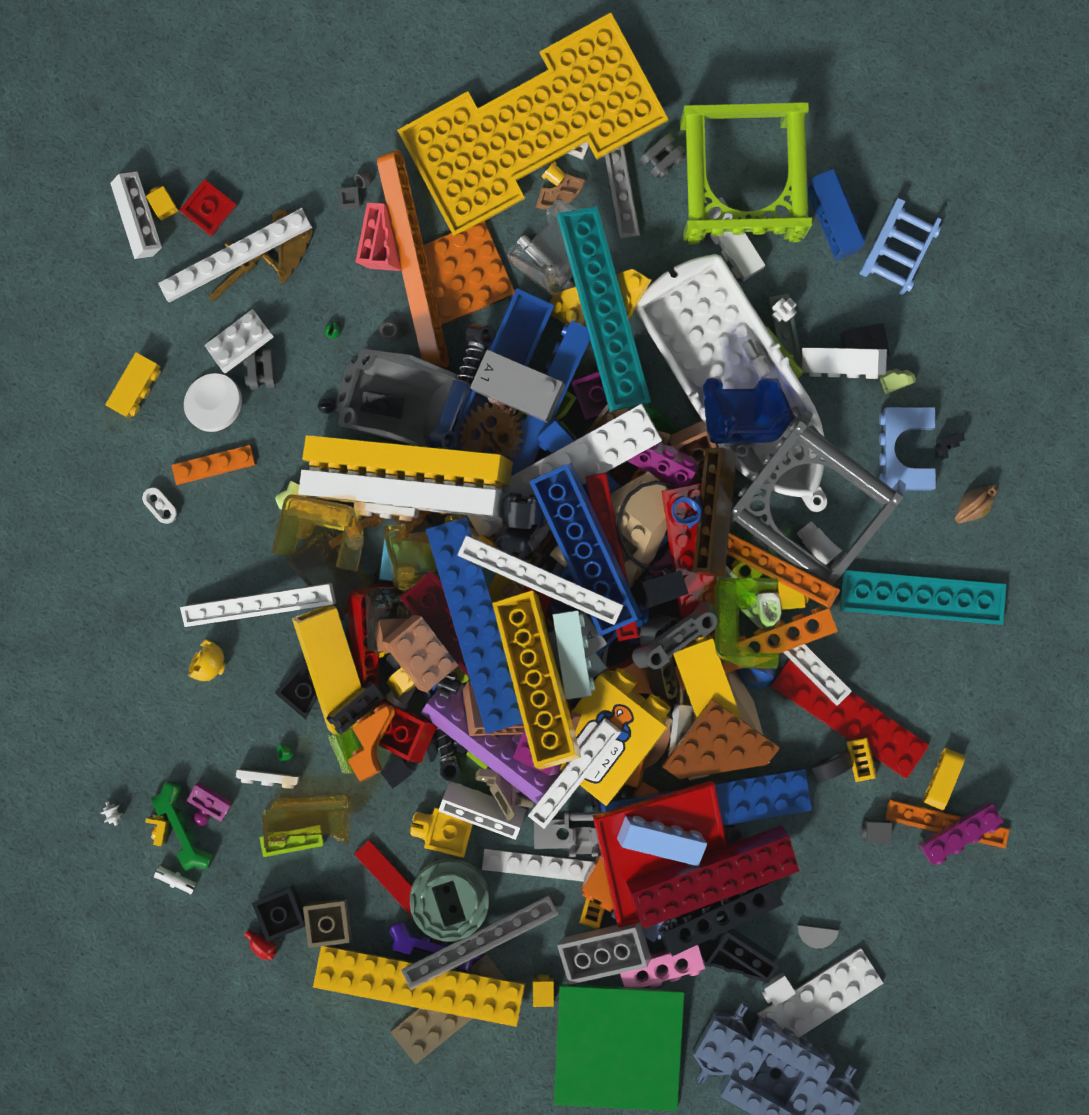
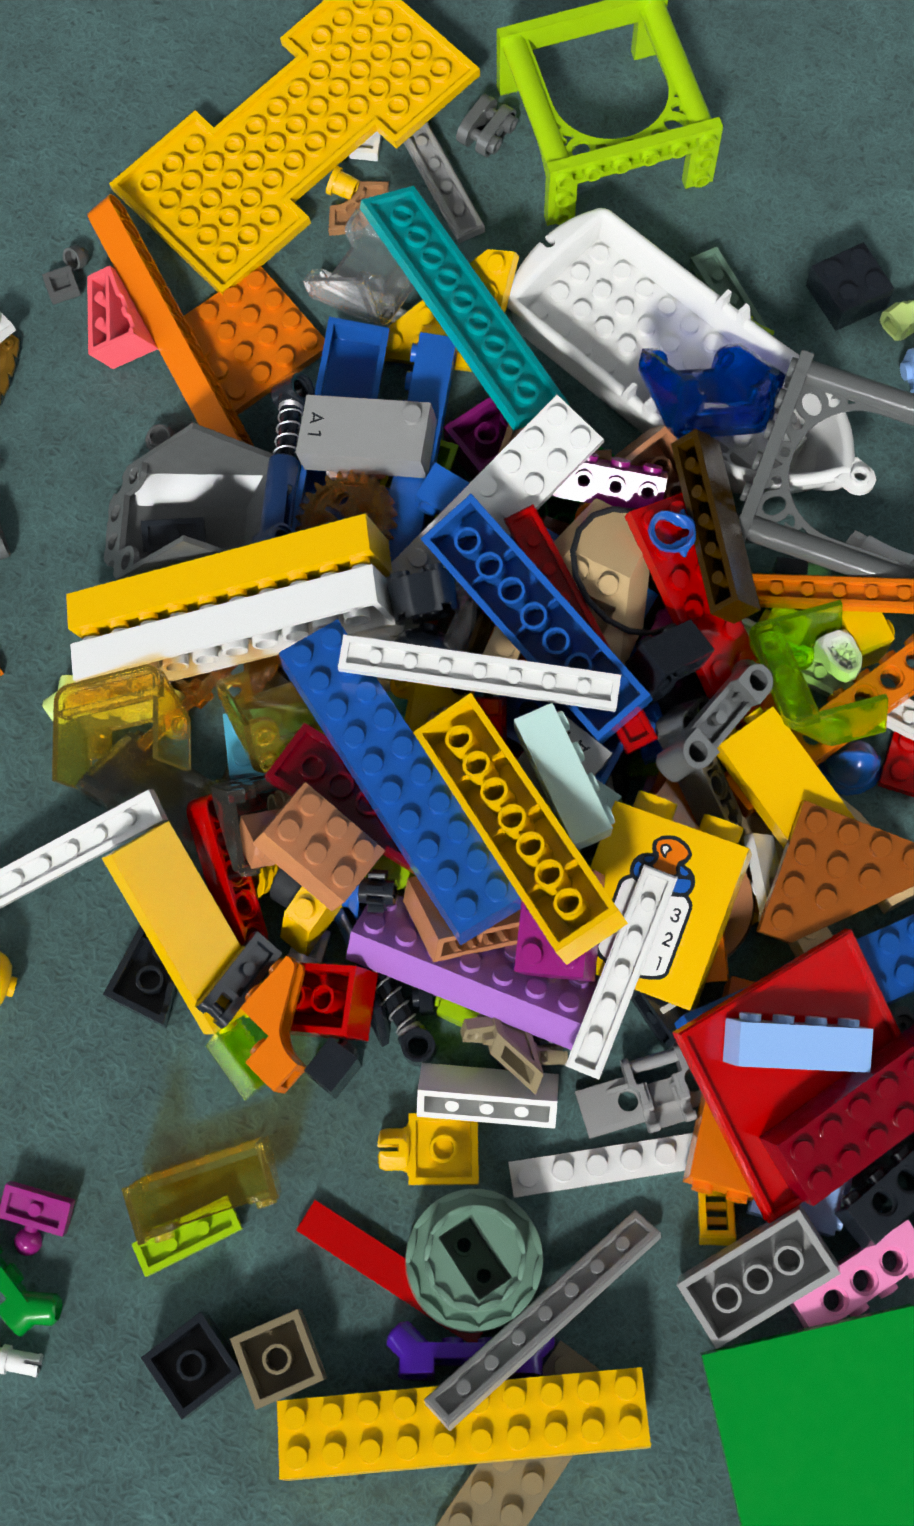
camera: 15 degrees left, 15 degrees down
white tile [236,769,300,789] -> none
red plant [244,929,278,961] -> none
green hinge [277,744,294,761] -> none
black hinge [318,397,334,414] -> none
green hinge [324,322,341,339] -> none
white tile [354,501,419,521] -> none
yellow brick [533,974,554,1007] -> none
white brick [708,197,765,281] -> none
light grey axle [742,339,772,379] -> none
white gear [772,298,797,323] -> none
white brick [802,347,887,379] -> none
blue brick [807,169,866,261] -> none
light blue fence [859,198,942,295] -> none

